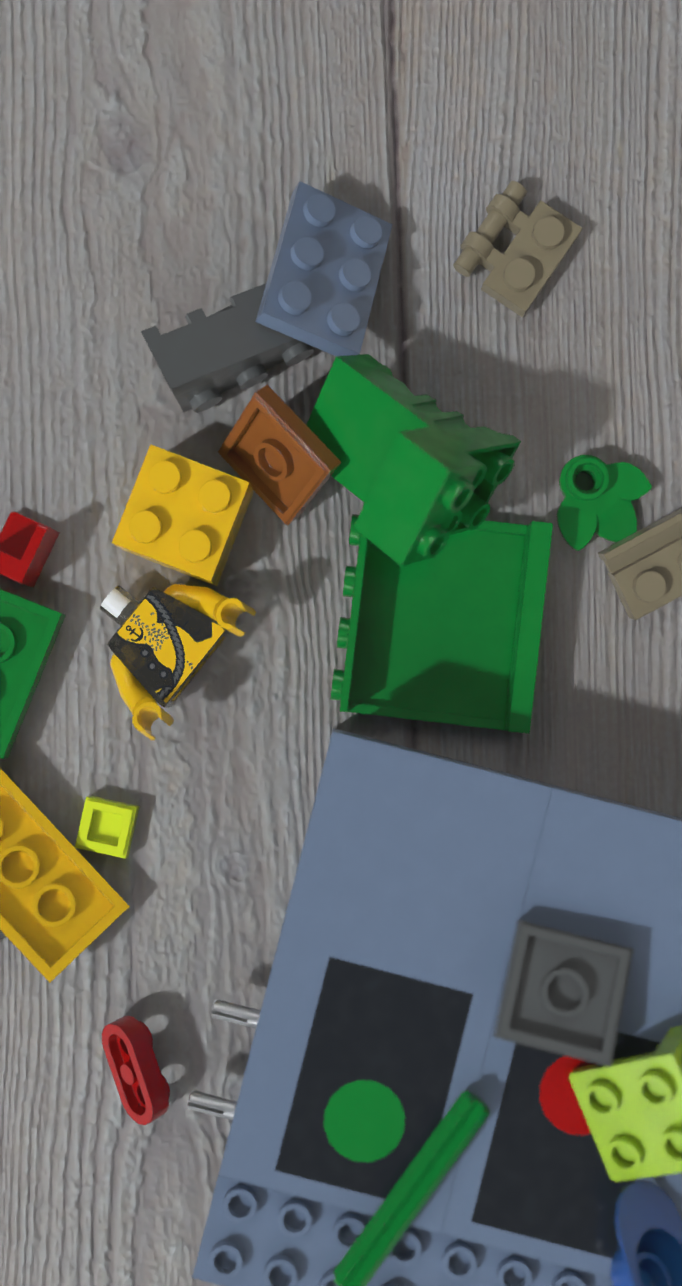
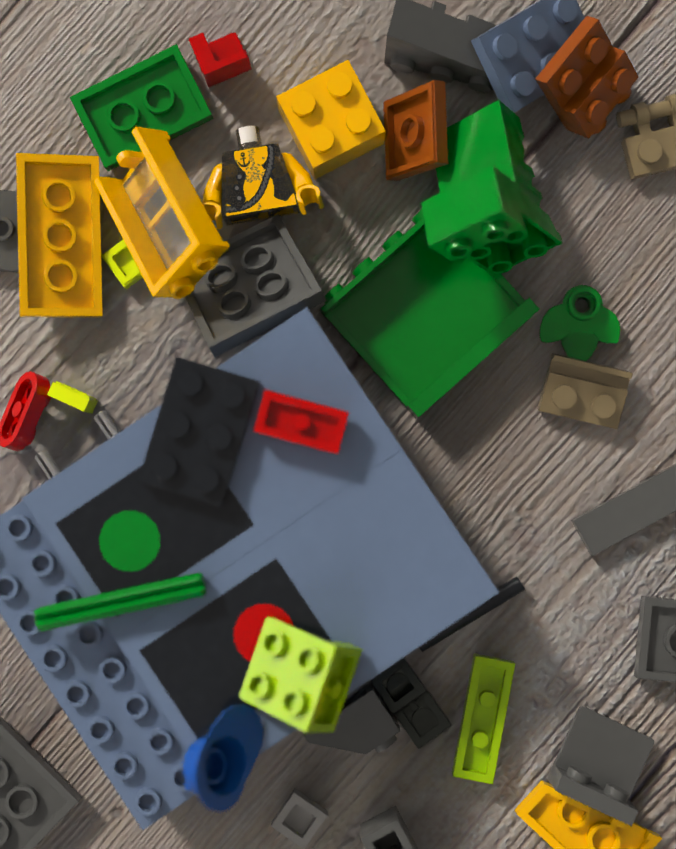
camera: 50 degrees right, 0 degrees up
dark grey plate [493,920,633,1067] -> none
none -> neon yellow tile [47,381,98,414]
none -> yellow door [93,126,230,299]
none -> black plate [138,356,261,507]
none -> dark grey plate [185,214,326,357]
none -> red plate [253,390,349,454]
none -> dark orange plate [535,16,639,139]

